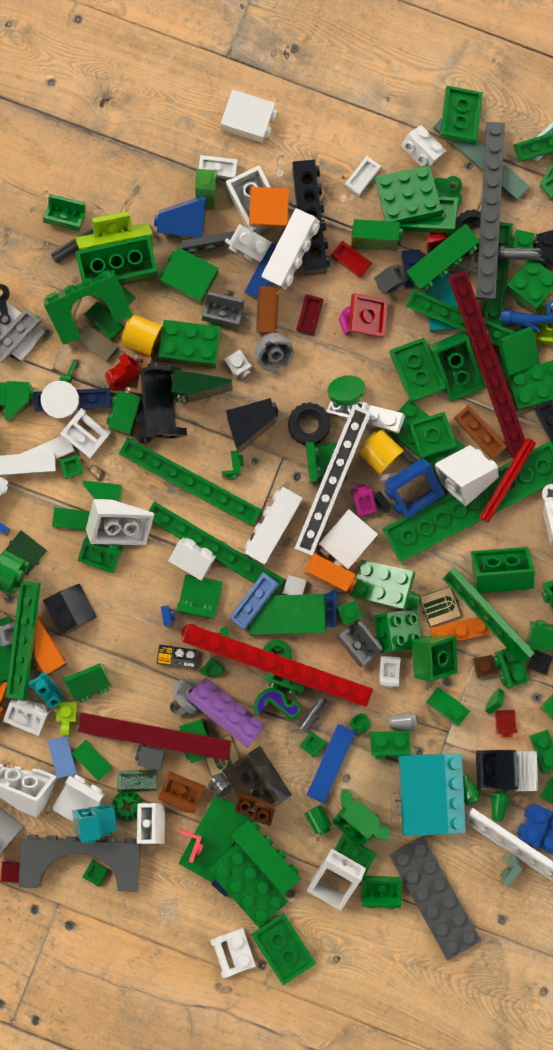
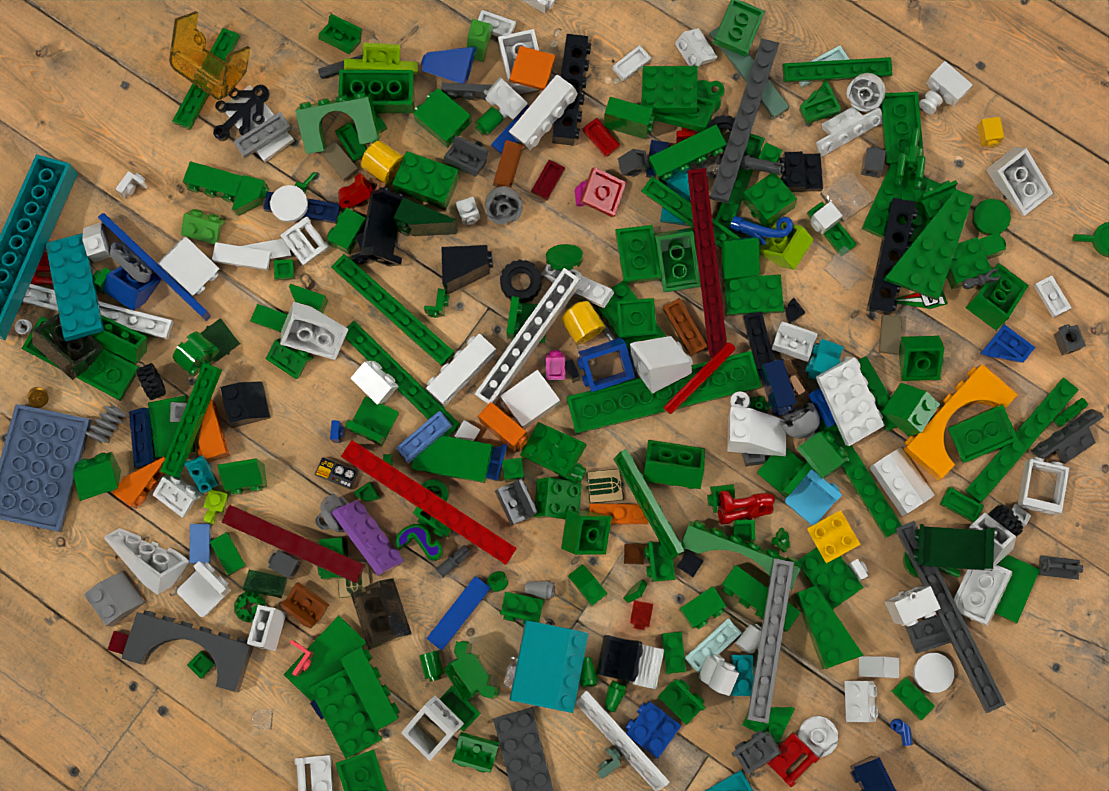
camera: 20 degrees right, 5 degrees down
teal brick [72,804,117,844] -> none
dark grey wheel [208,773,233,798] -> none
reddish brown slope [234,791,276,826] -> none
green tile [299,731,326,758] -> none
white bracket [379,656,400,688] -> none
none -> green brick [475,107,504,135]

